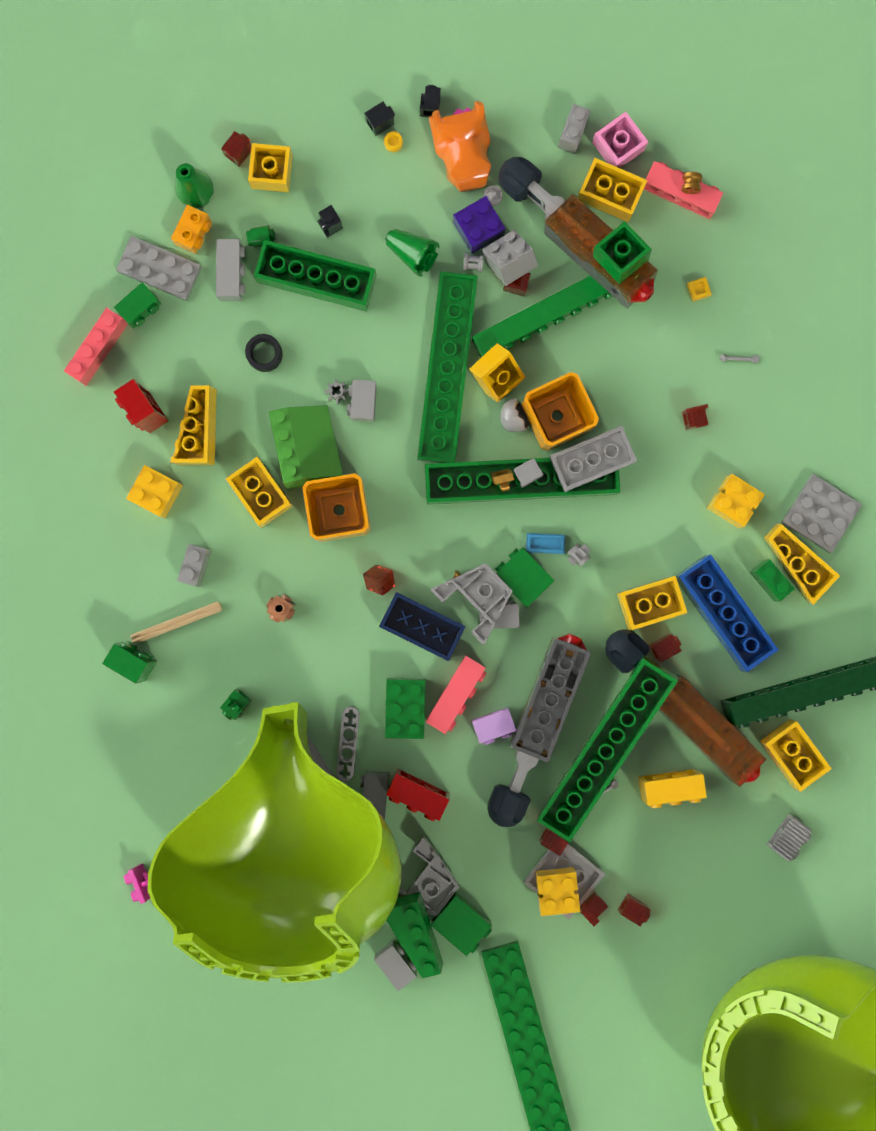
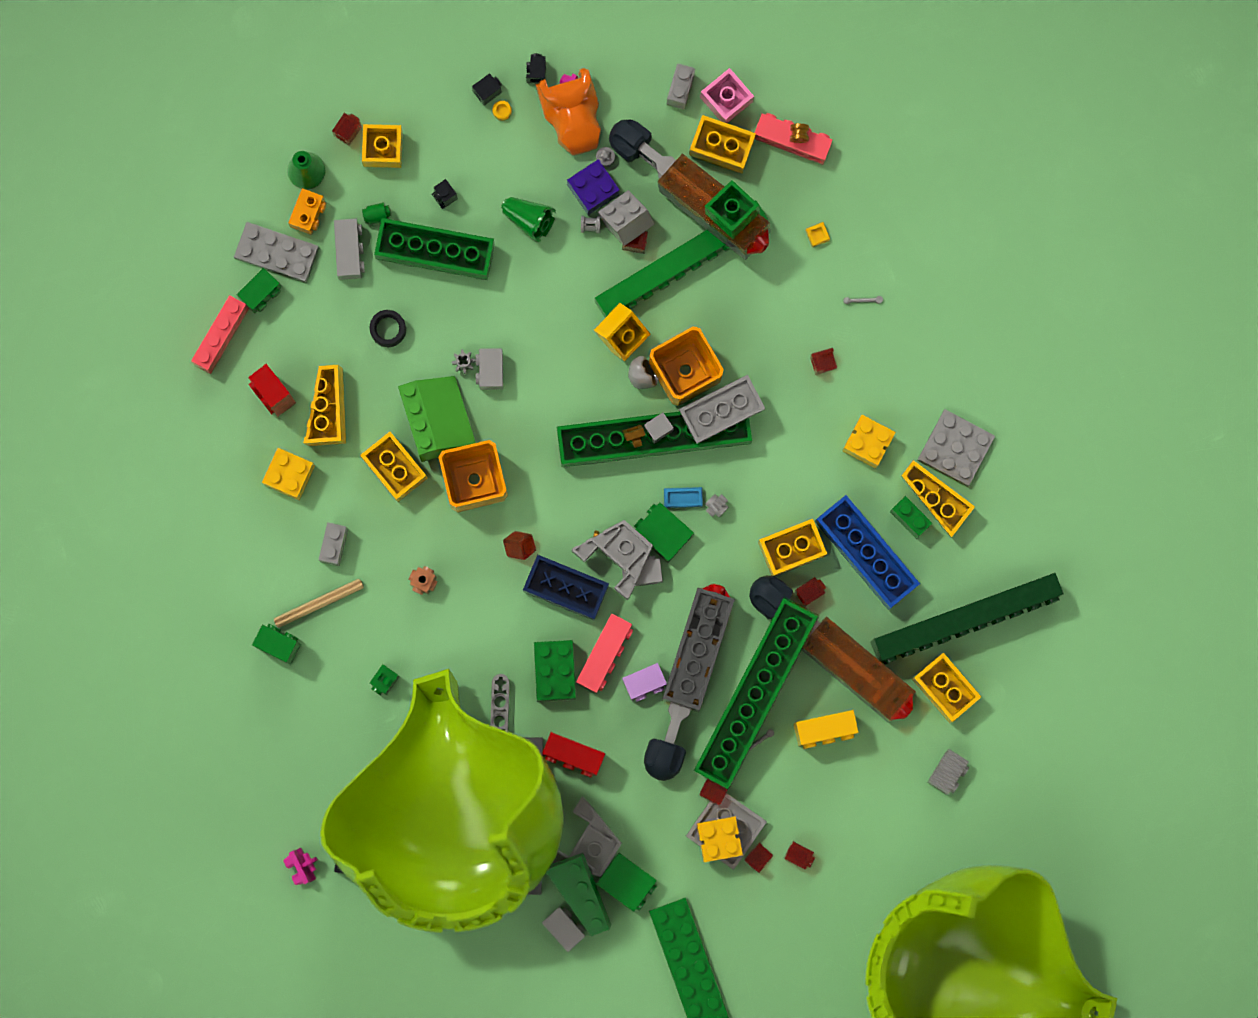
camera: 10 degrees left, 5 degrees down
green plate [417,271,478,463] -> none

